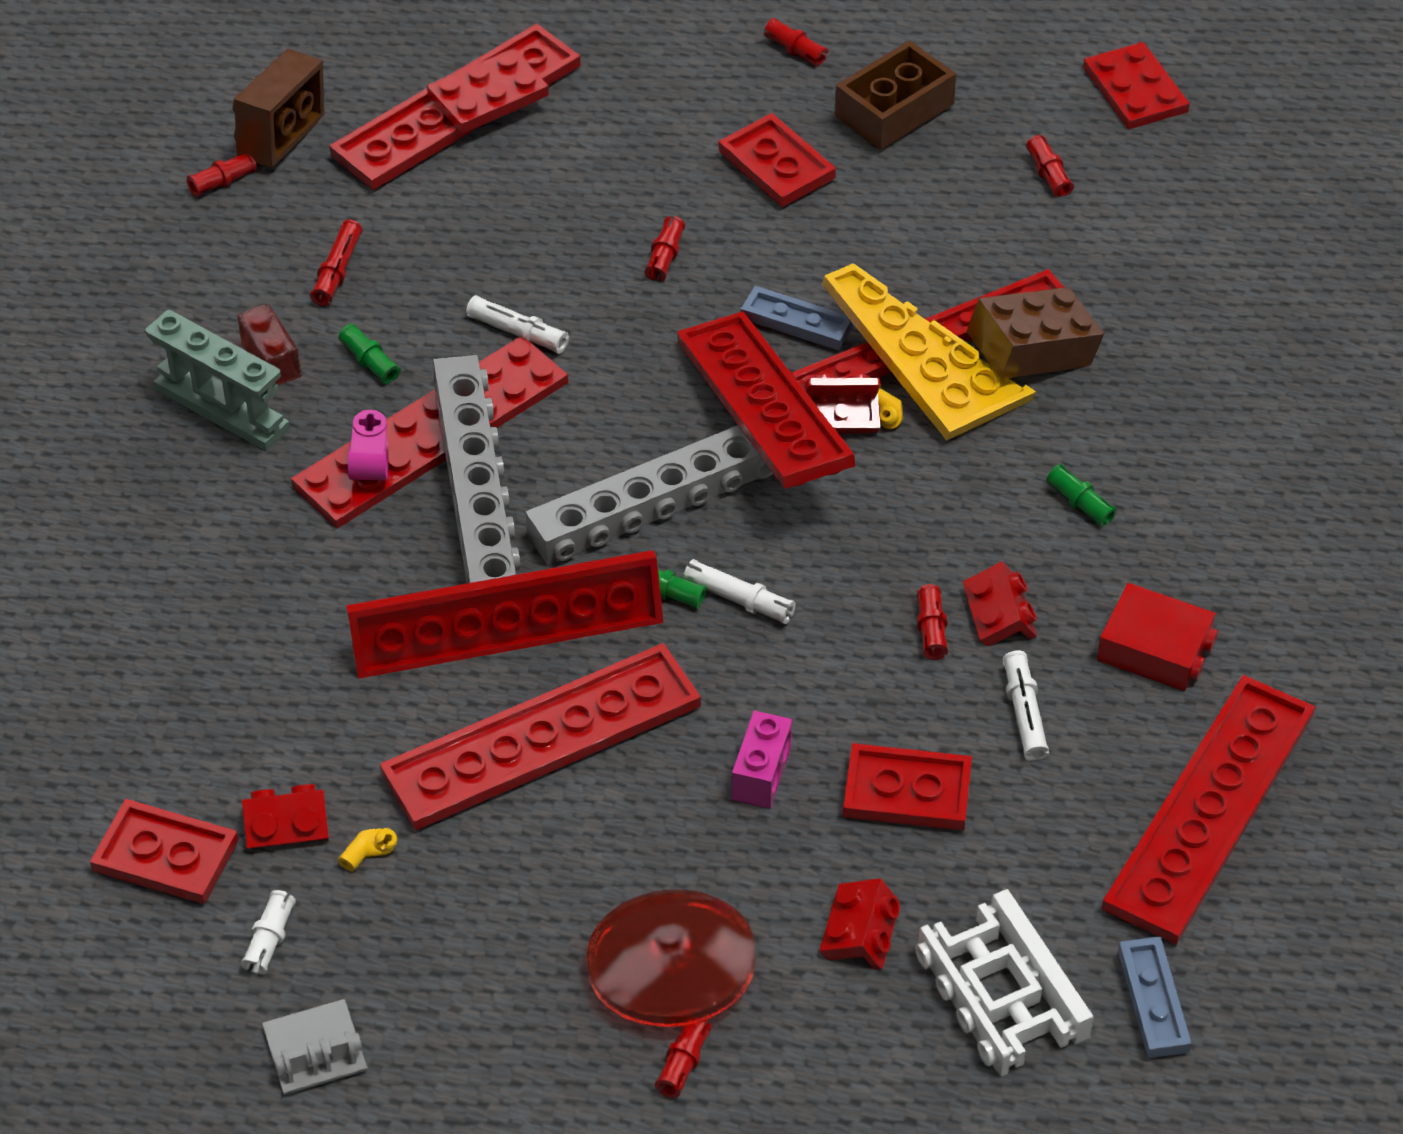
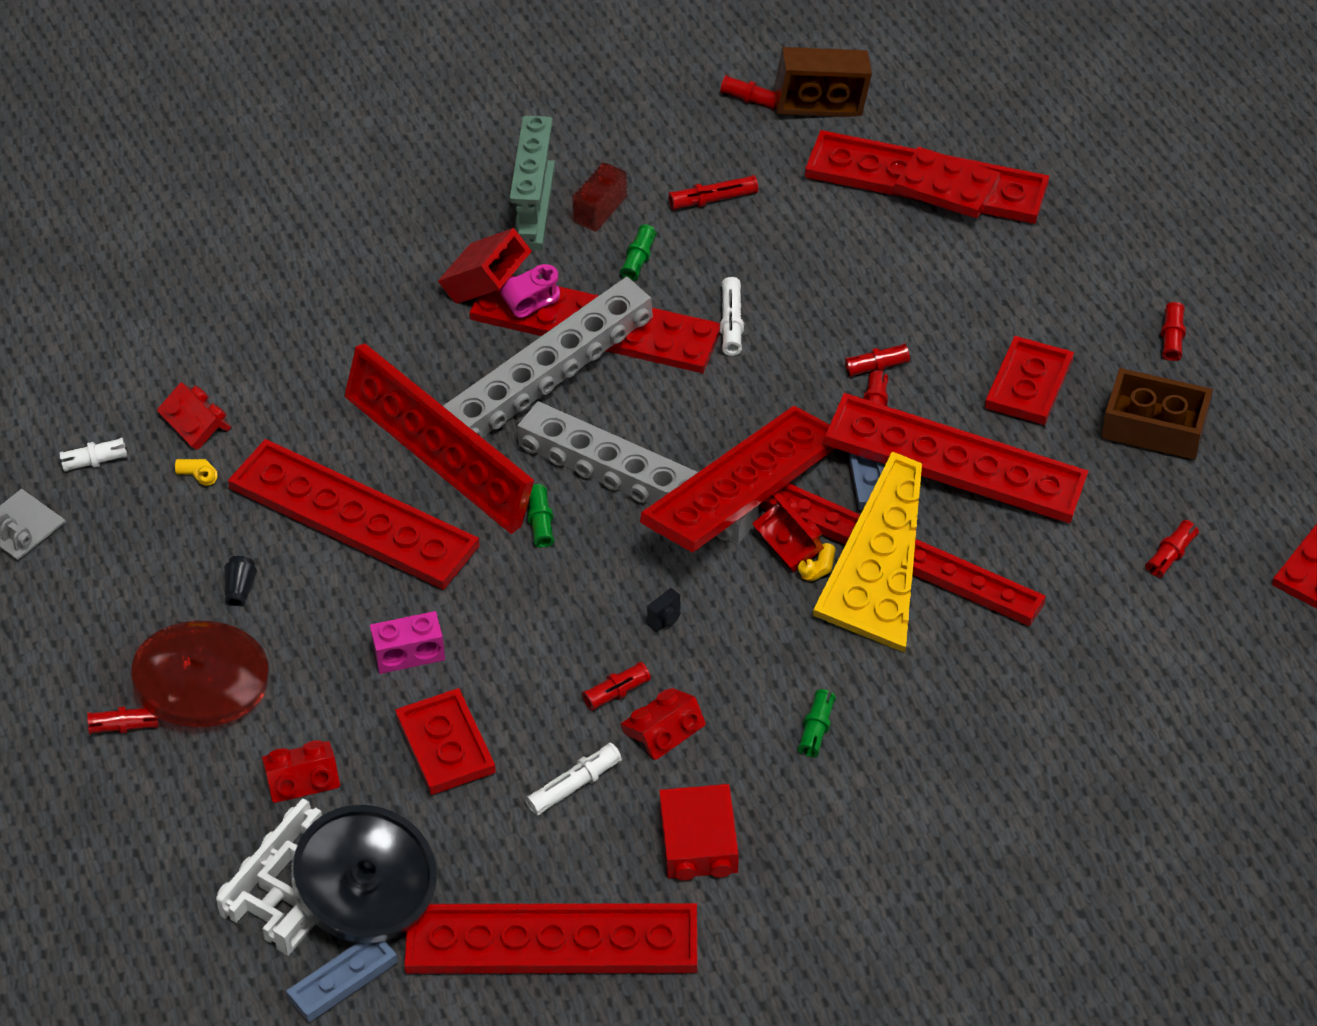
camera: 60 degrees right, 0 degrees up
red plate [90,799,239,904] -> none
white pin [683,559,796,624] -> none
reddish brown brick [966,287,1104,379] -> none
none -> black cone [224,556,257,606]
none -> black dish [291,805,437,943]
none -> red brick [438,228,532,304]
none -> black plate [647,588,681,633]
none -> red plate [824,393,1089,524]
none -> red pin [863,371,889,406]

